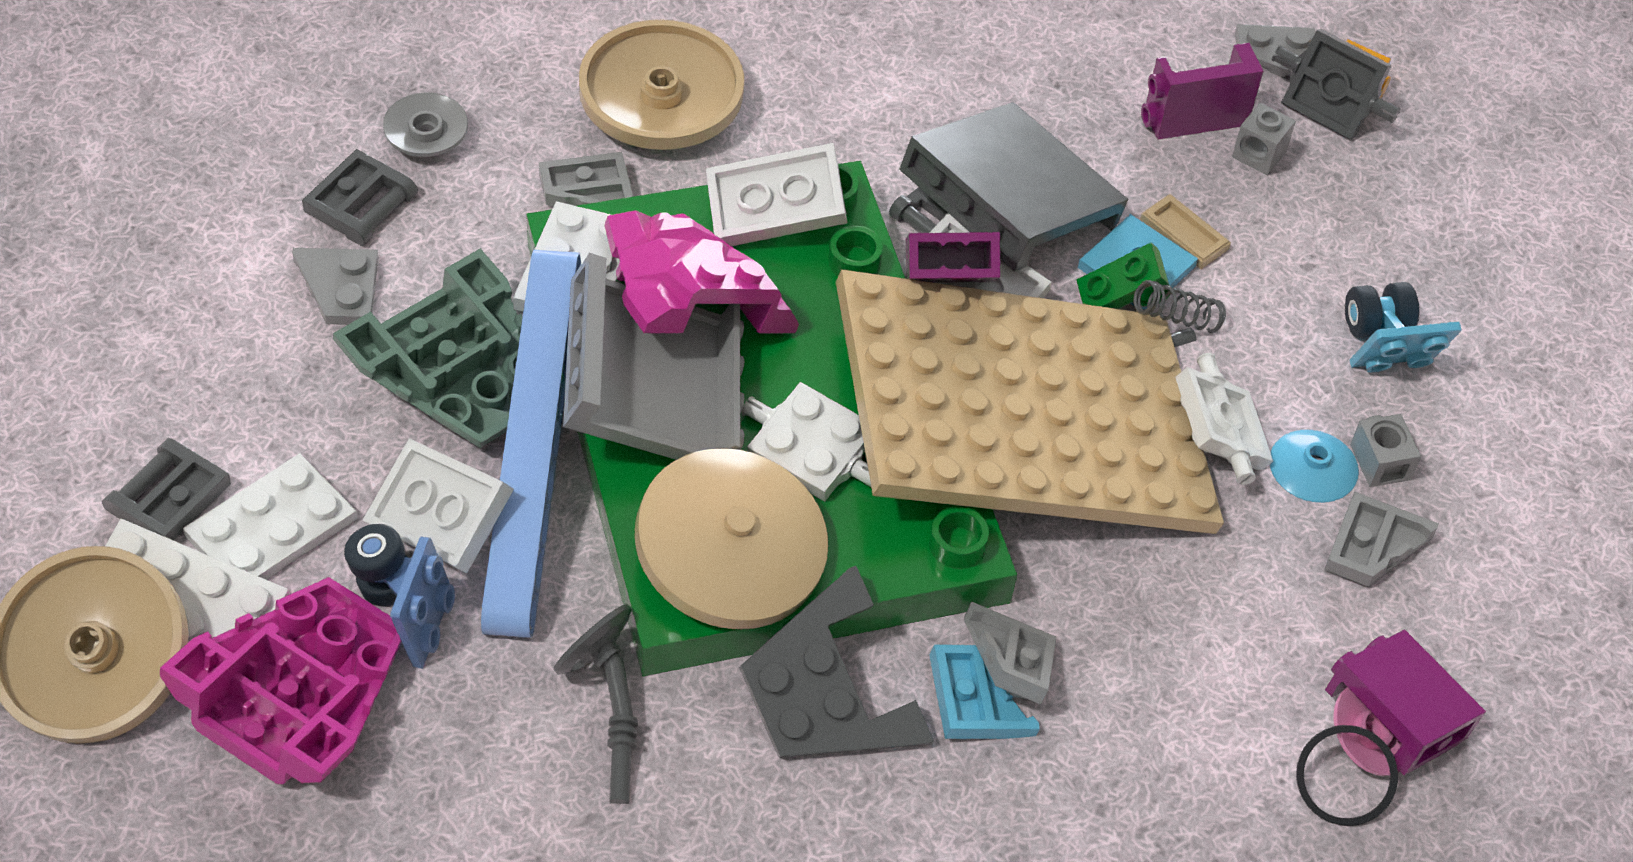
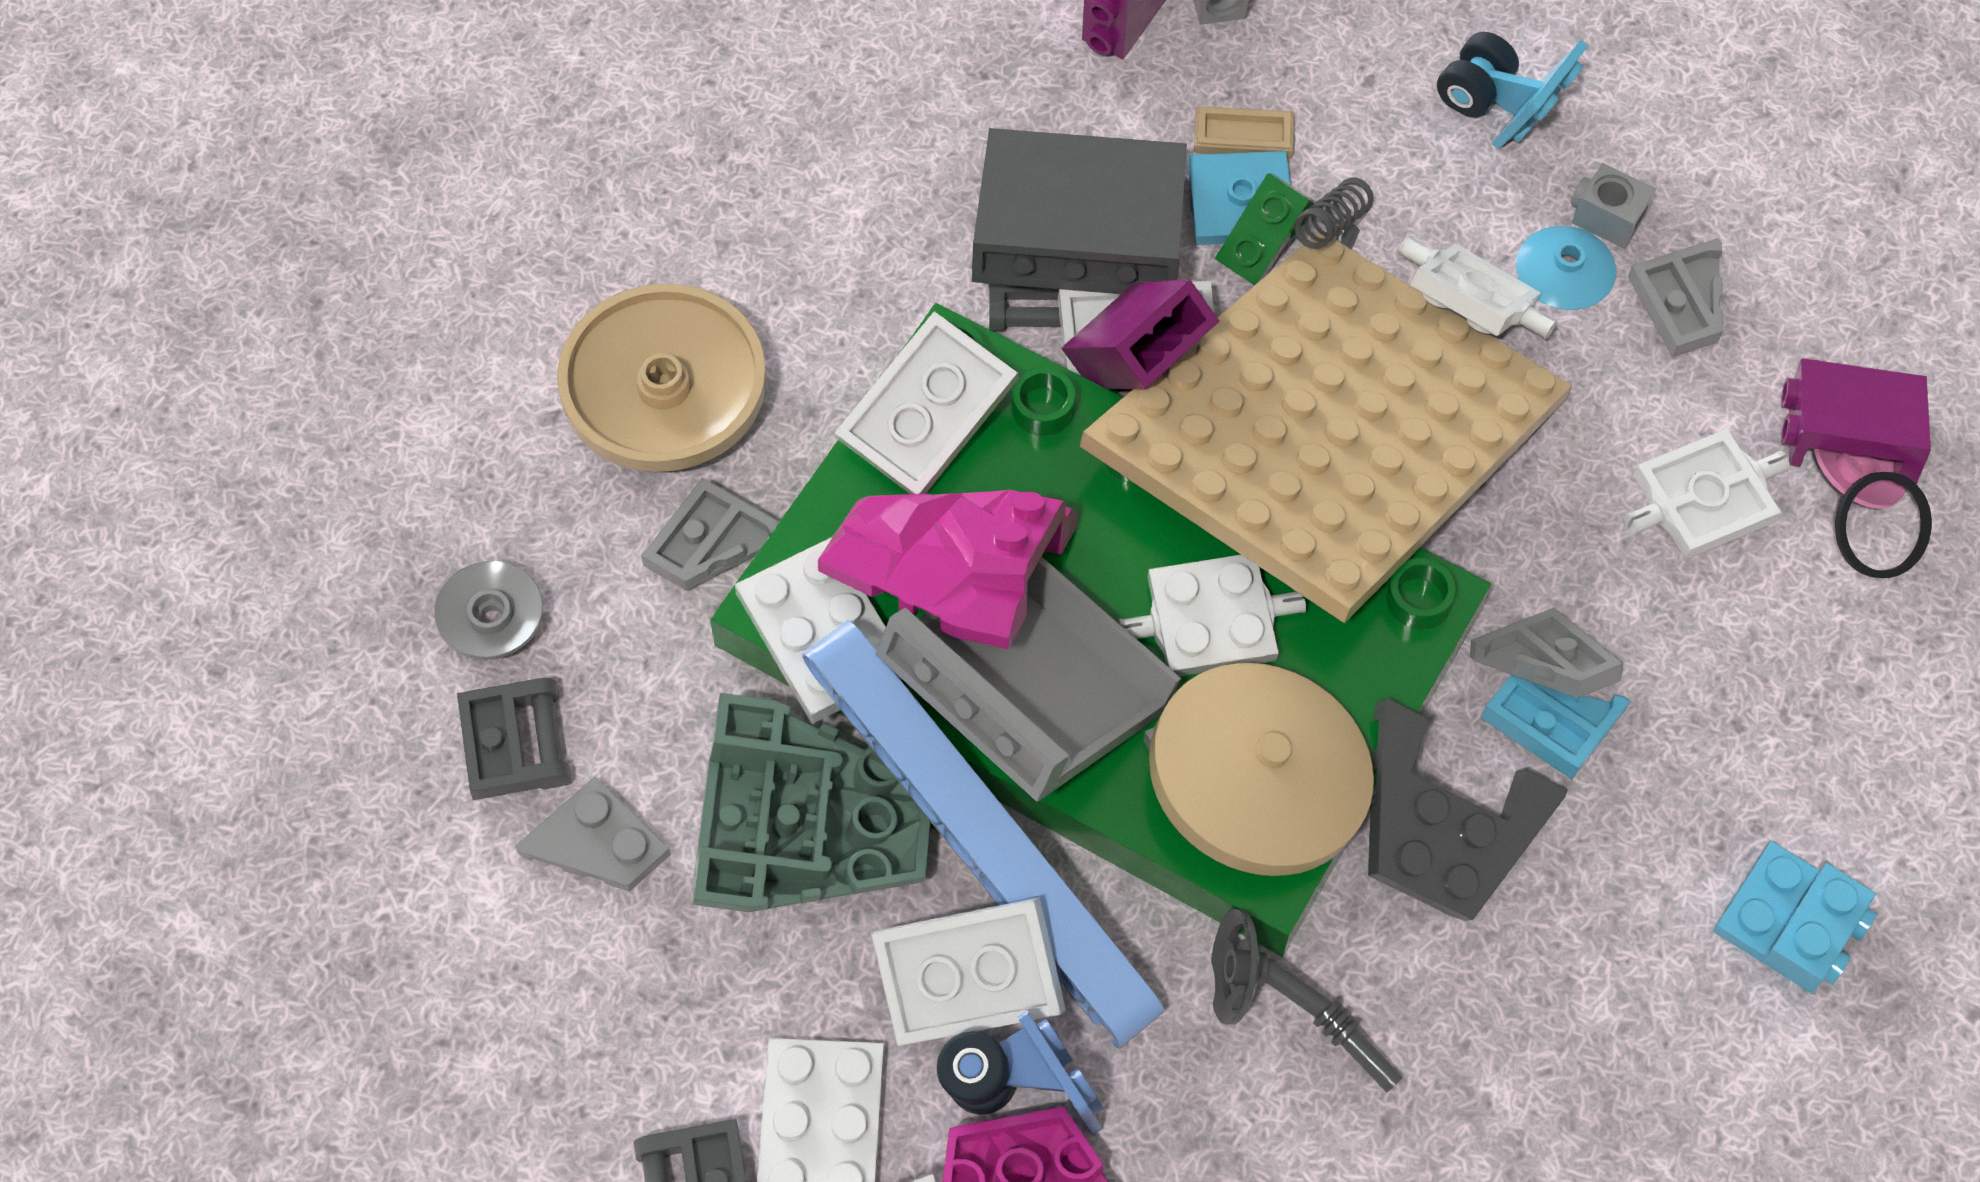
camera: 40 degrees left, 10 degrees up
none -> white plate [1624,429,1790,560]

